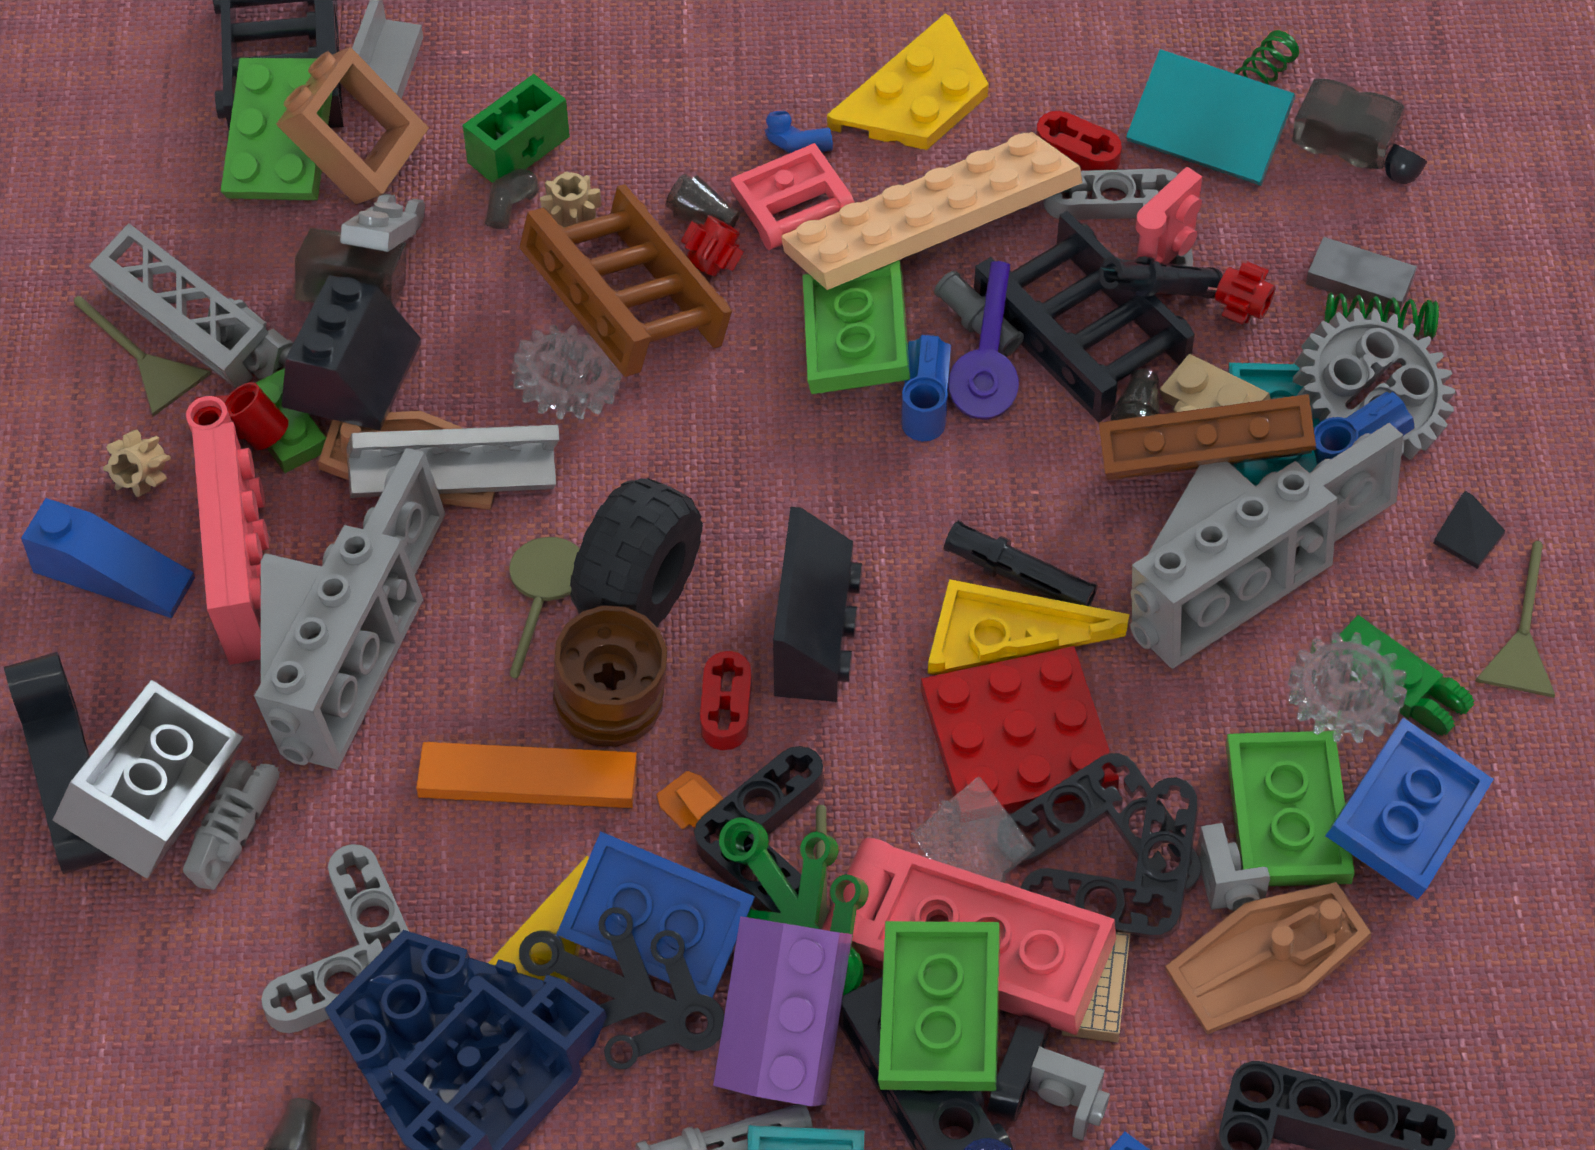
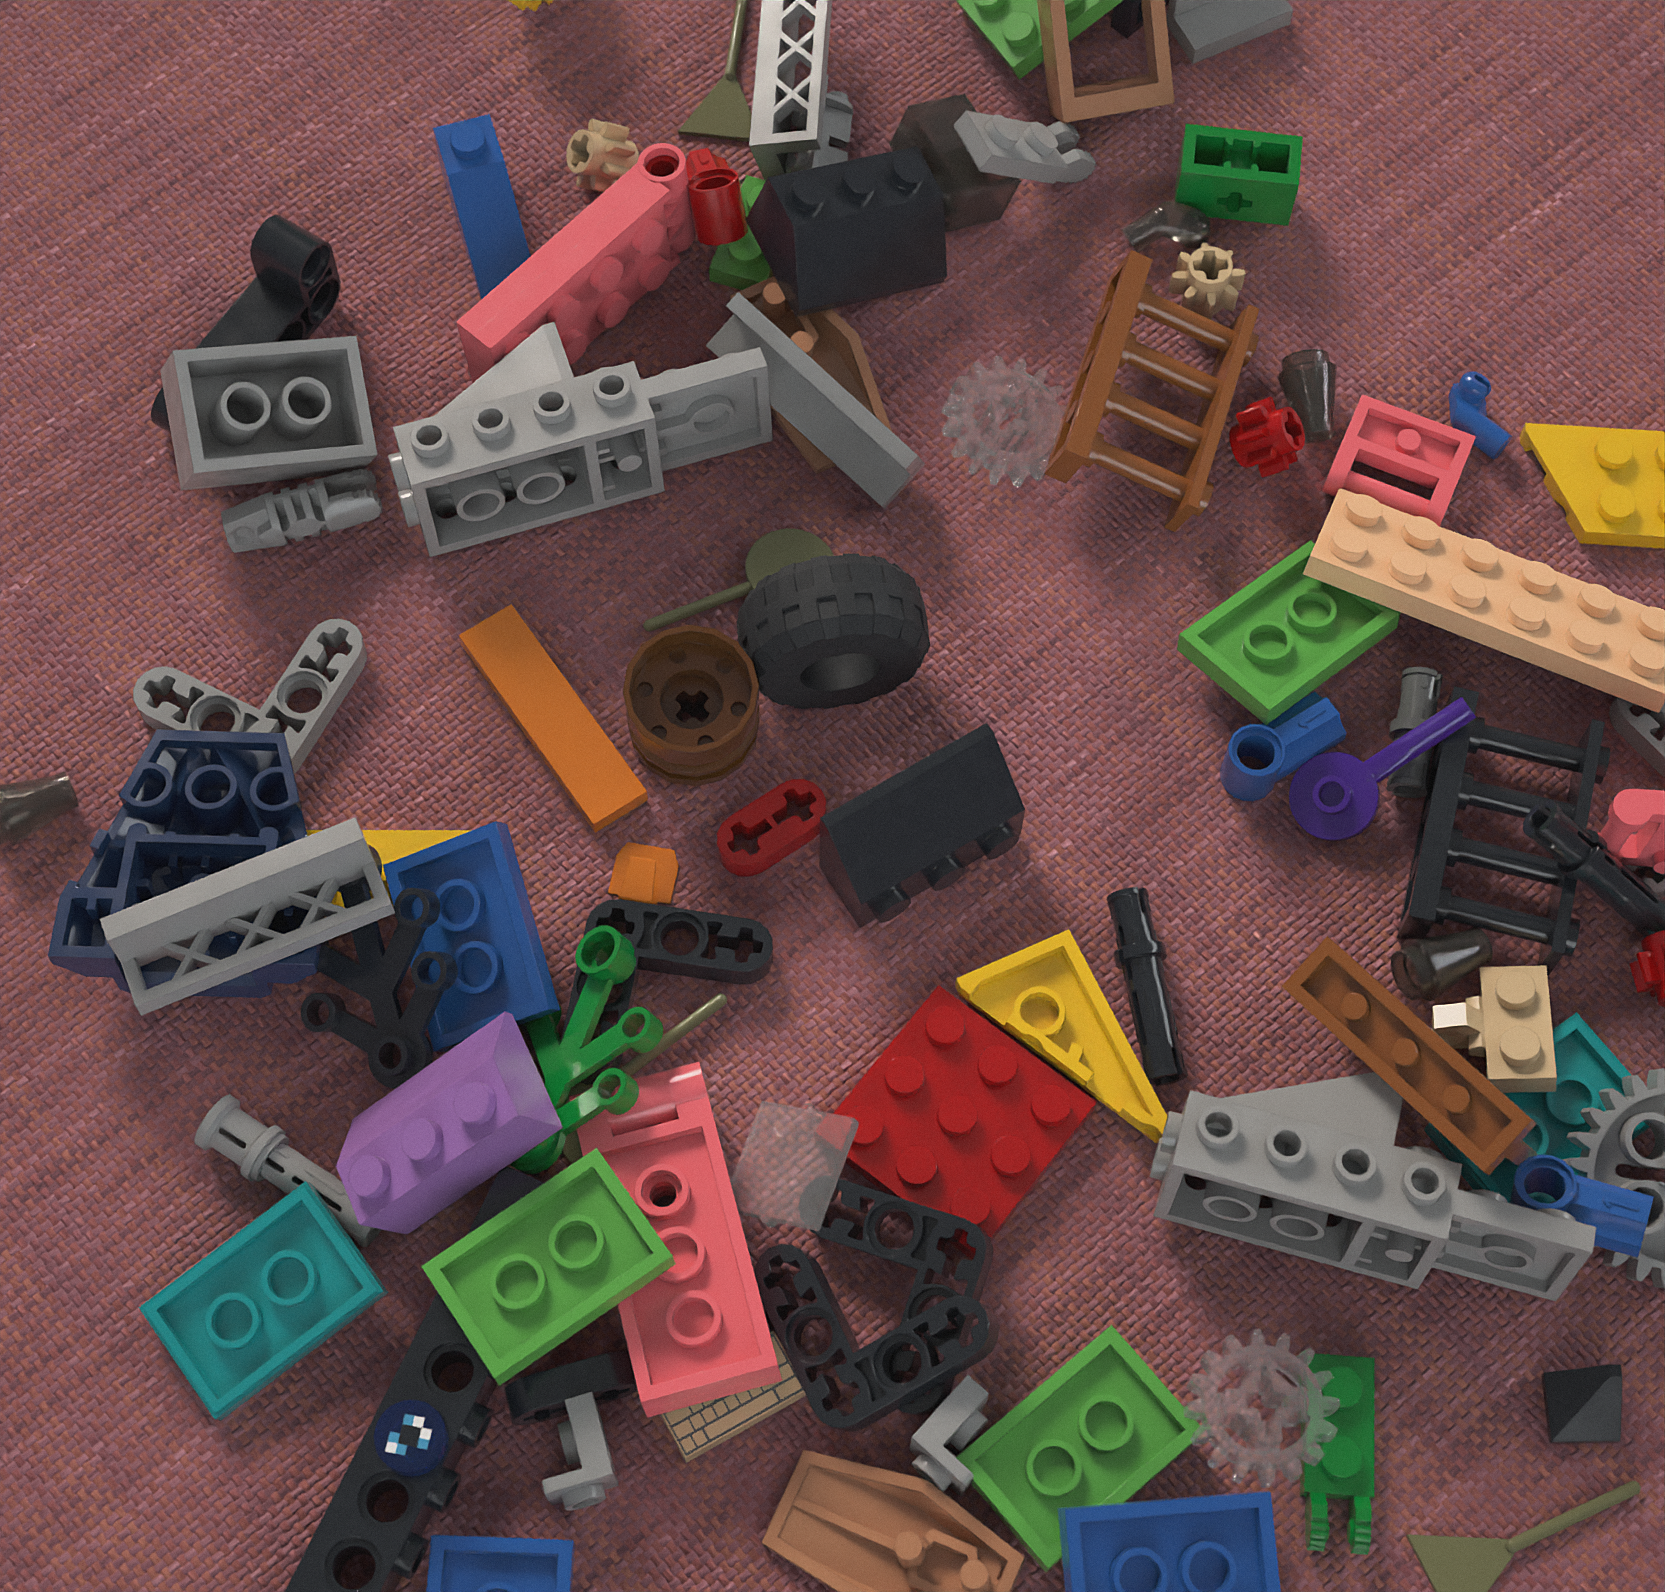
camera: 50 degrees right, 10 degrees up
none -> light grey fence [100,817,395,1016]

